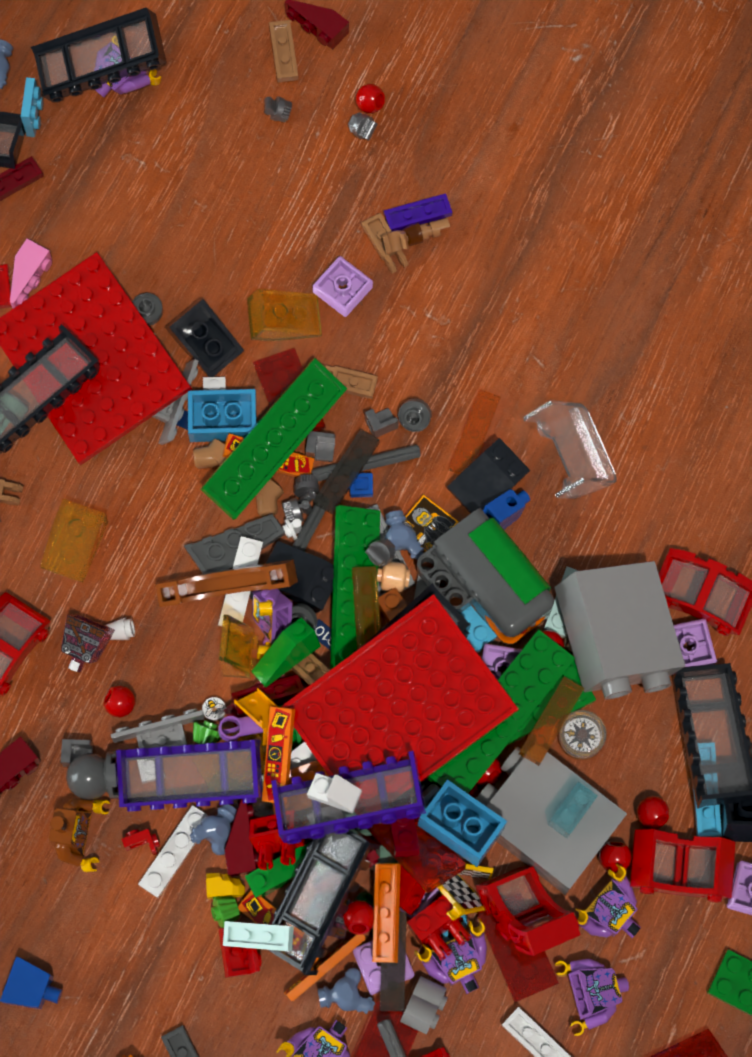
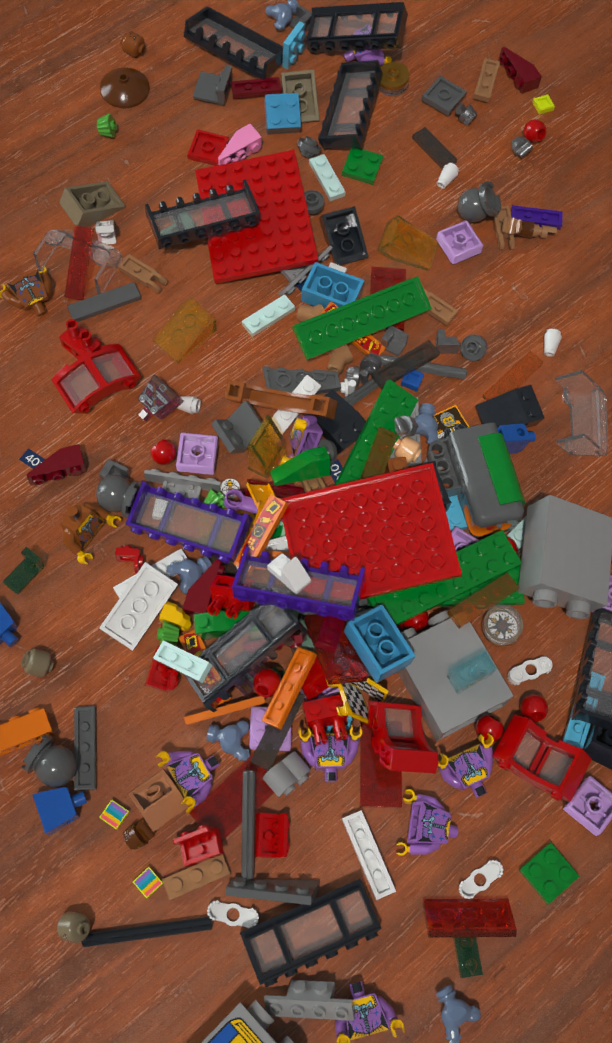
camera: 20 degrees right, 5 degrees down
none -> clear green bracket [3,547,45,594]
none -> dark tan head [21,648,54,677]
none -> white plate [99,562,178,651]
none -> lavender brick [176,433,218,475]
none -> dark grey bracket [211,401,266,453]
none -> light aqua plate [242,294,295,337]
none -> dark azure brick [264,93,301,134]
none -> dark tan slope [281,70,319,123]
none -> flat silver panel [289,5,312,32]
none -> dark grey plate [297,136,321,158]
none -> light aqua plate [309,154,346,201]
none -> window [318,60,383,150]
none -> green plate [341,147,384,185]
none -> pearl gold piece [379,62,409,96]
none -> clear smoke tile [412,127,457,170]
none -> dark grey plate [421,76,467,116]
none -> white cone [436,163,459,189]
none -> dark grey tile [457,181,501,222]
none -> white piece [459,860,503,899]
none -> white piece [507,657,553,685]
none -> neon yellow tile [533,95,555,114]
none -> white cone [544,329,562,357]

